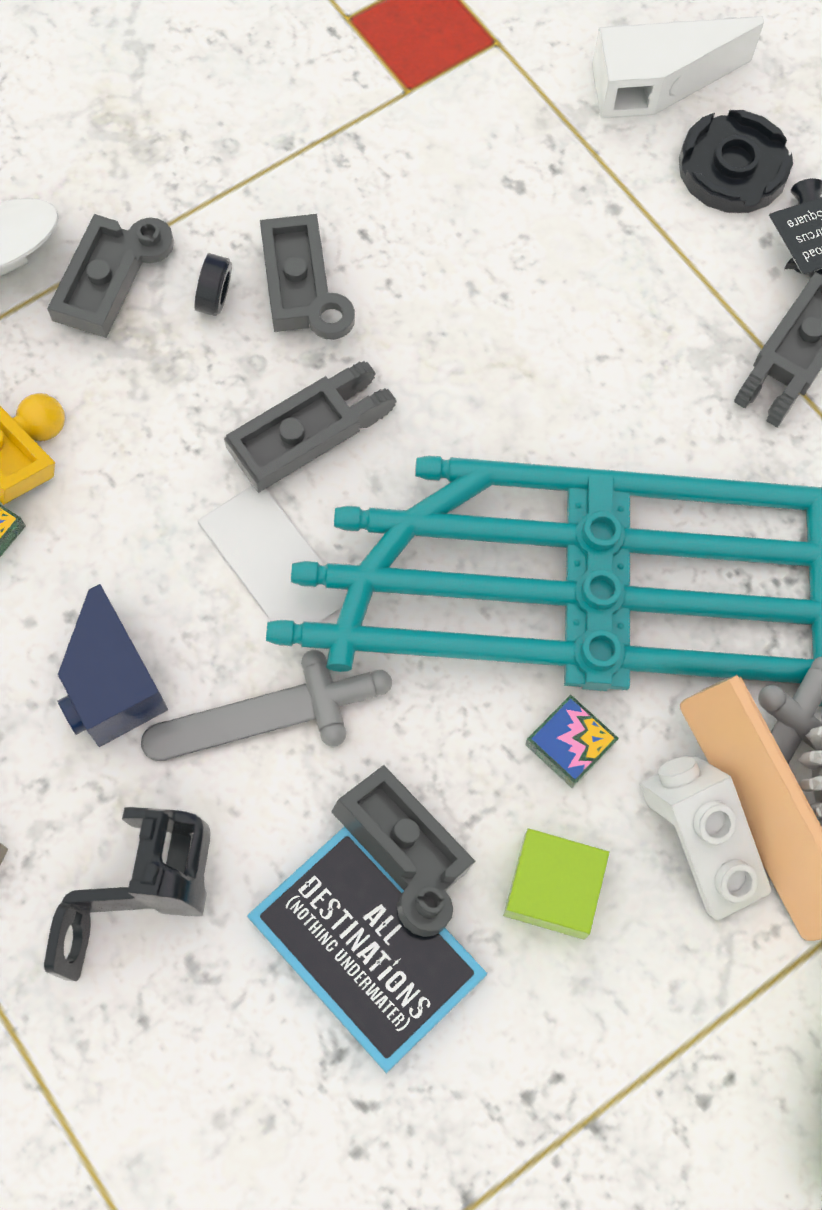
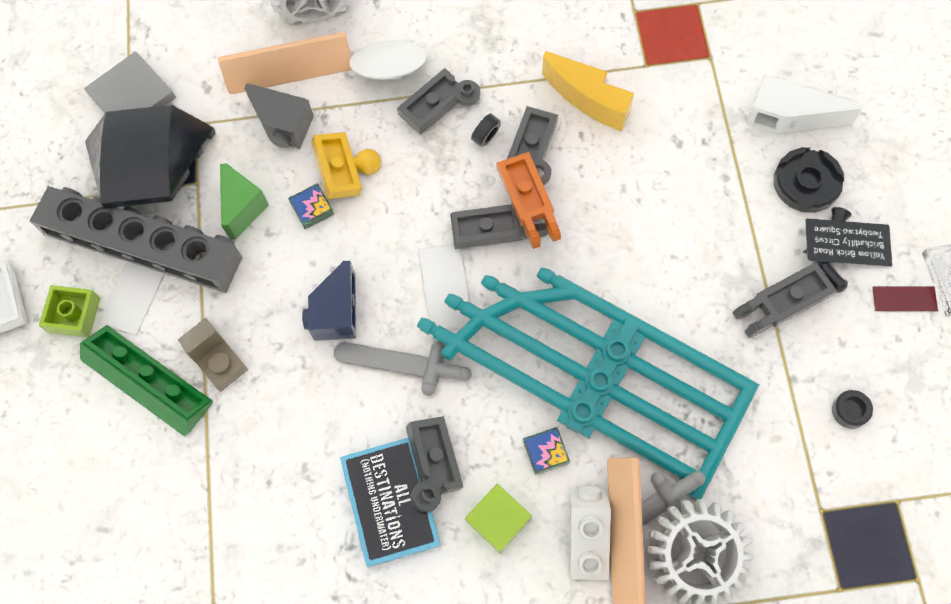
camera: 35 degrees right, 0 degrees up
black piece [44,807,210,981] -> none
none -> orange hinge [496,152,561,249]
none -> yellow slope [542,51,634,132]

